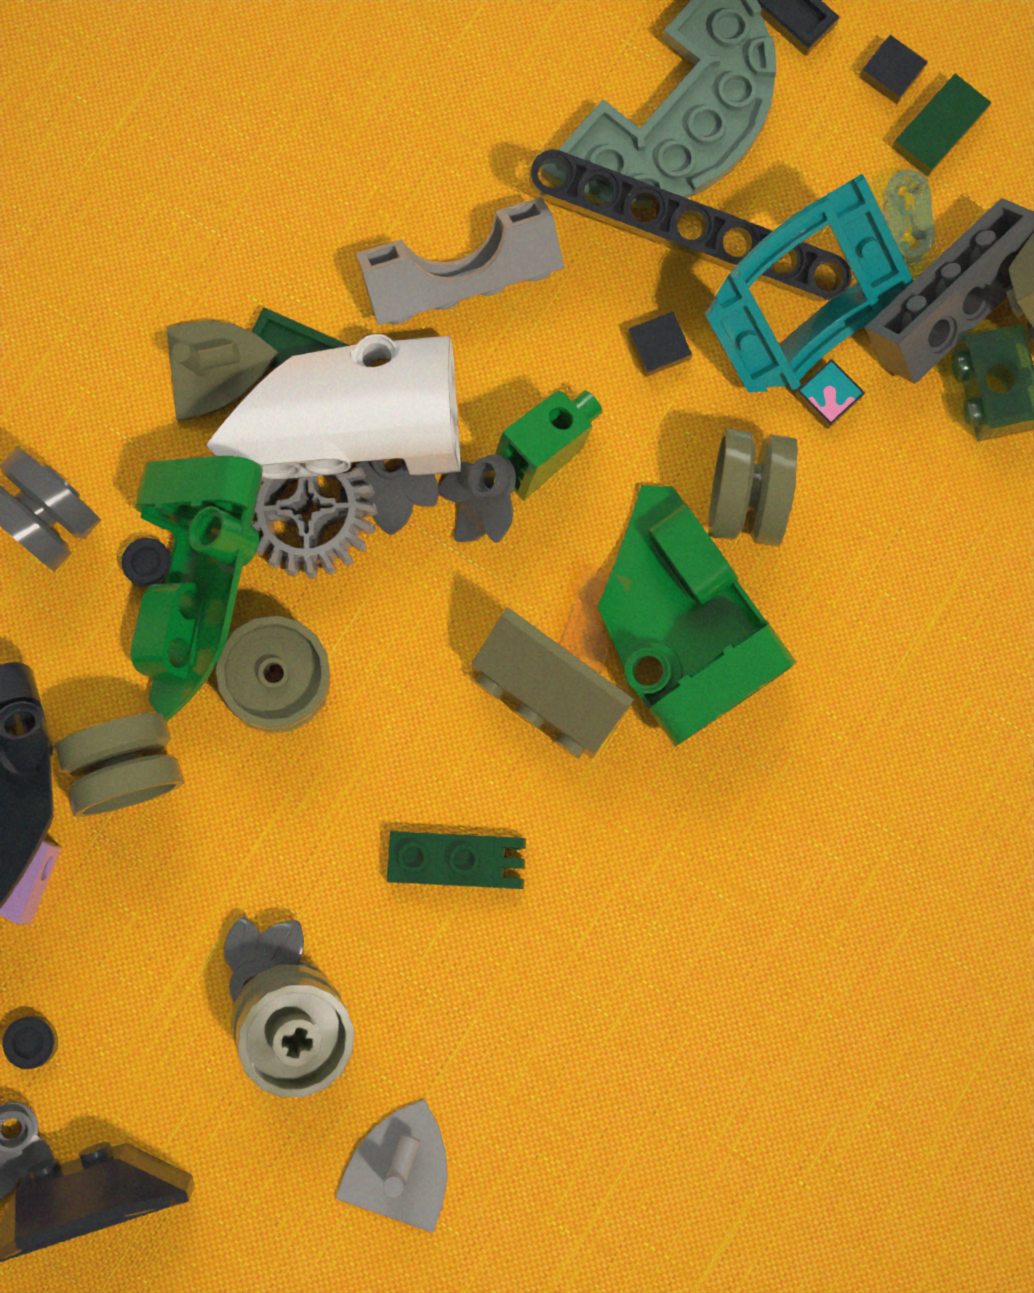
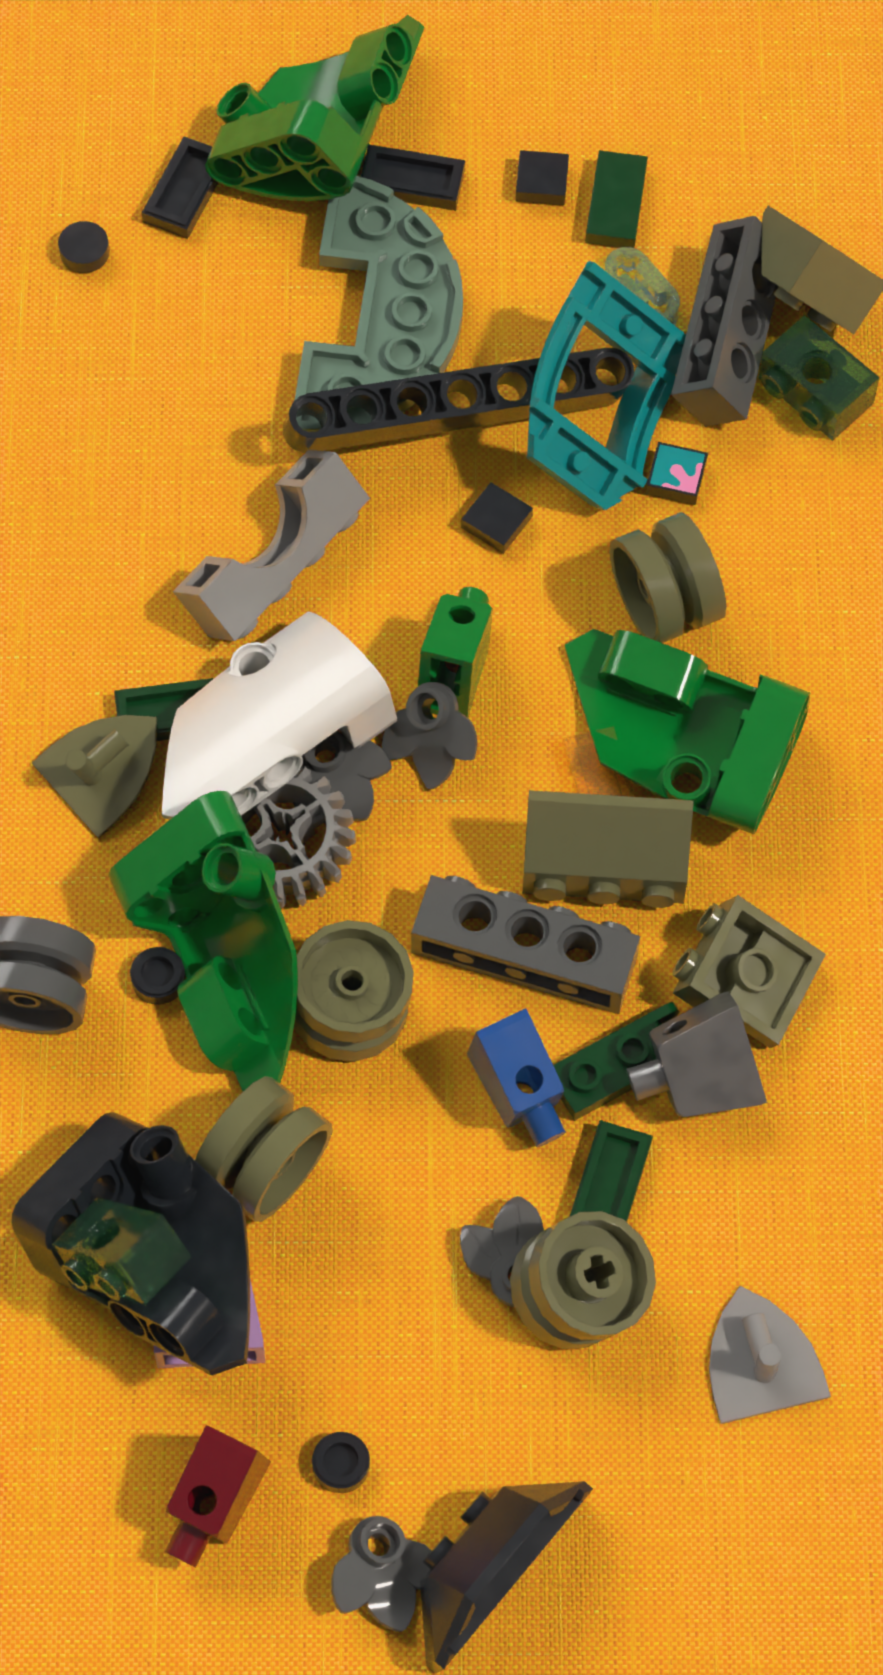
camera: 30 degrees left, 15 degrees down
none -> dark grey brick [411,875,640,1014]
none -> blue torso [467,1008,566,1147]
none -> dark green tile [570,1120,653,1222]
none -> flat silver torso [626,992,767,1117]
none -> olive plate [672,895,826,1048]

